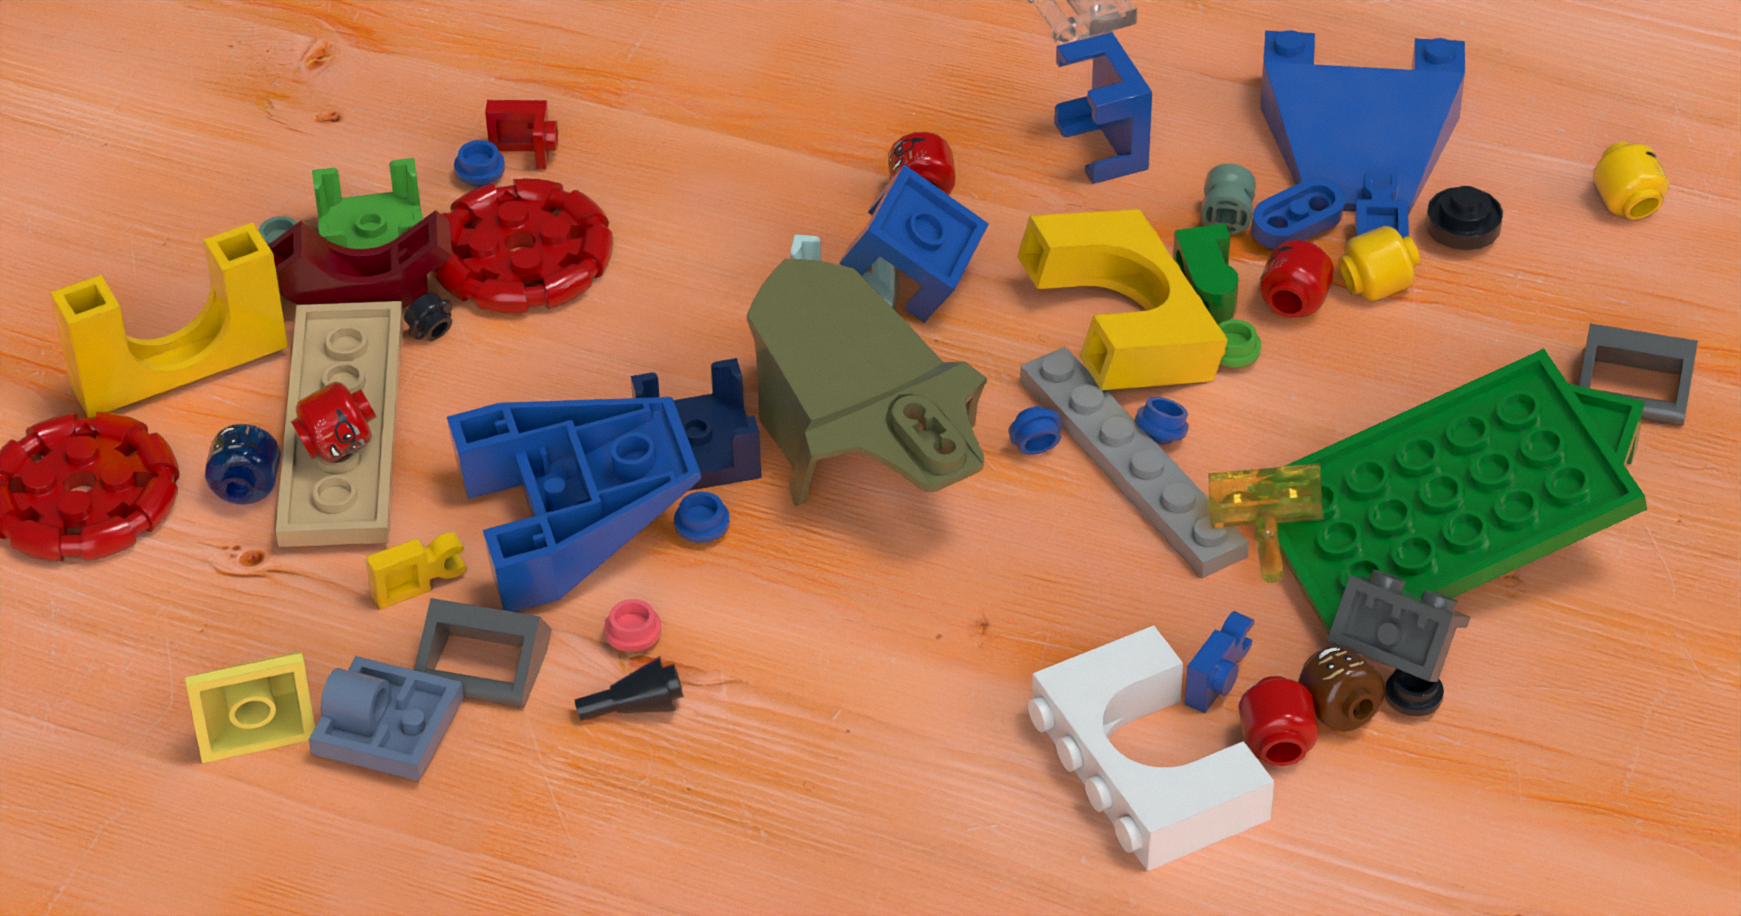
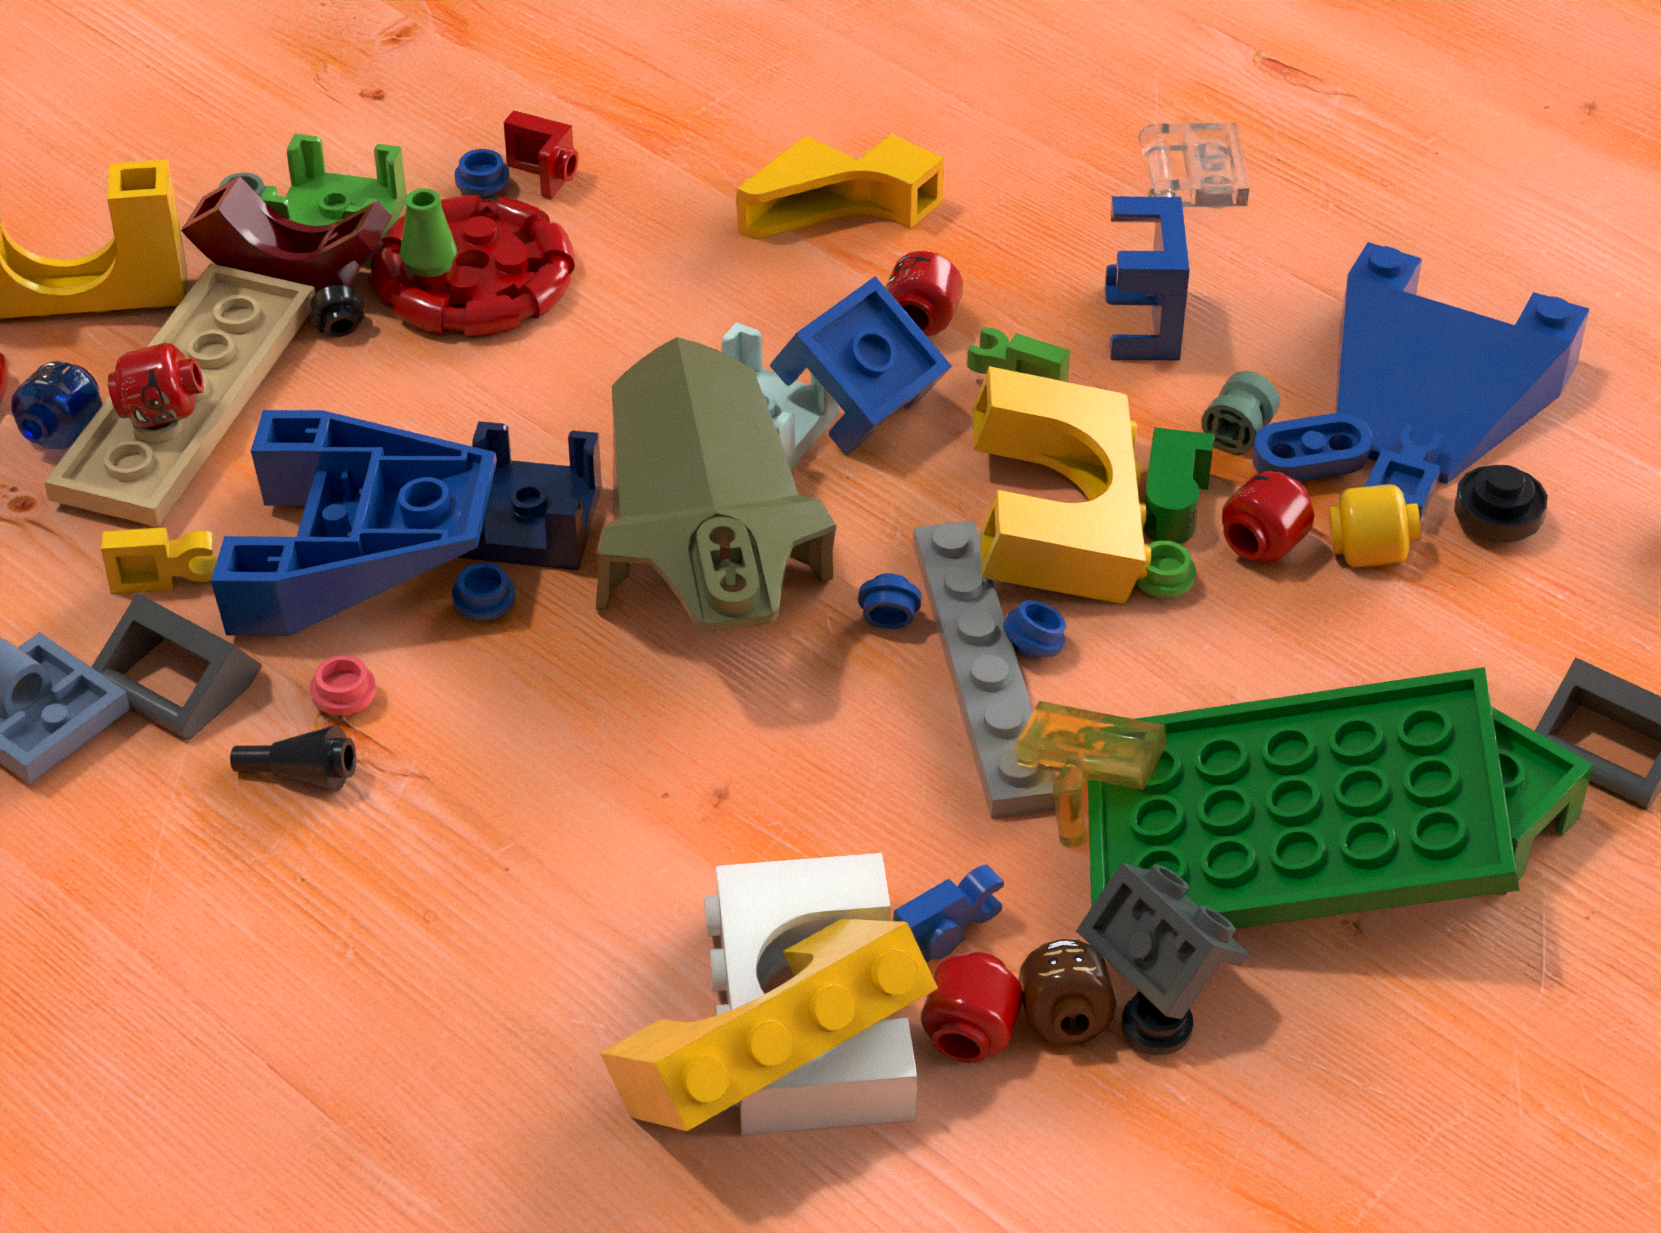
camera: 20 degrees right, 0 degrees up
none -> bright green cone [400,188,457,277]
none -> yellow arch [600,919,938,1131]
none -> yellow arch [735,134,945,239]
none -> bright green plate [967,328,1070,382]

